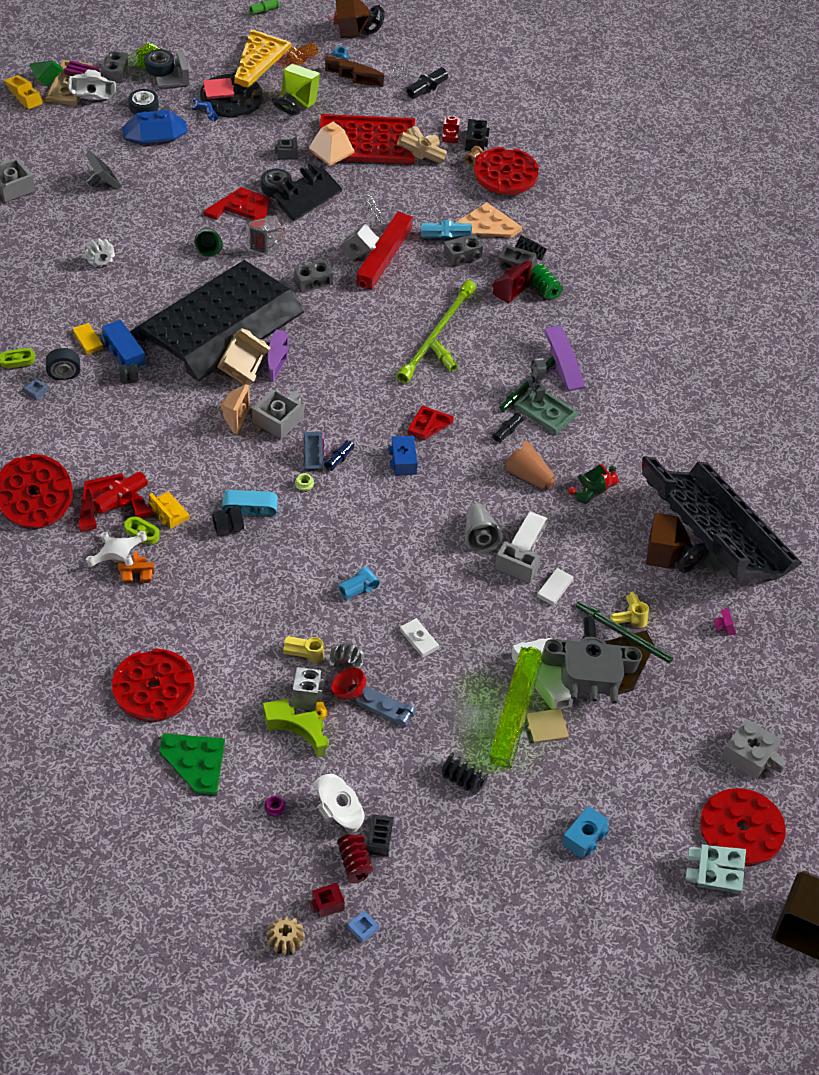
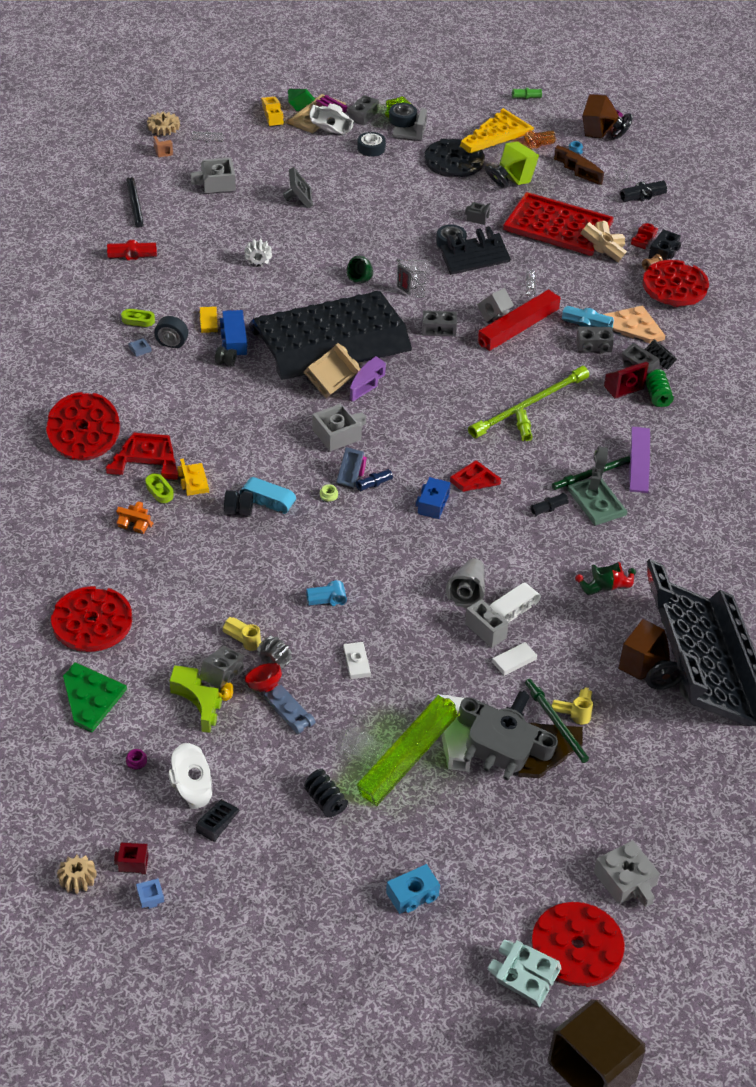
camera: 25 degrees right, 5 degrees down
white piece [86,531,147,567] -> none
red piece [92,471,148,514] -> none
blue wedge [122,110,188,144] -> none
blue arm [189,98,218,122] -> none
coral piece [203,78,234,99] -> none
red wing [204,187,270,232] -> none
light nougat slope [221,384,250,434] -> none
light nougat slope [309,122,354,166] -> none
dark red piece [337,834,374,884] -> none
nougat cone [503,441,555,490] -> none
tan piece [526,708,569,743] -> none
dark pink tile [713,608,736,635] -> none

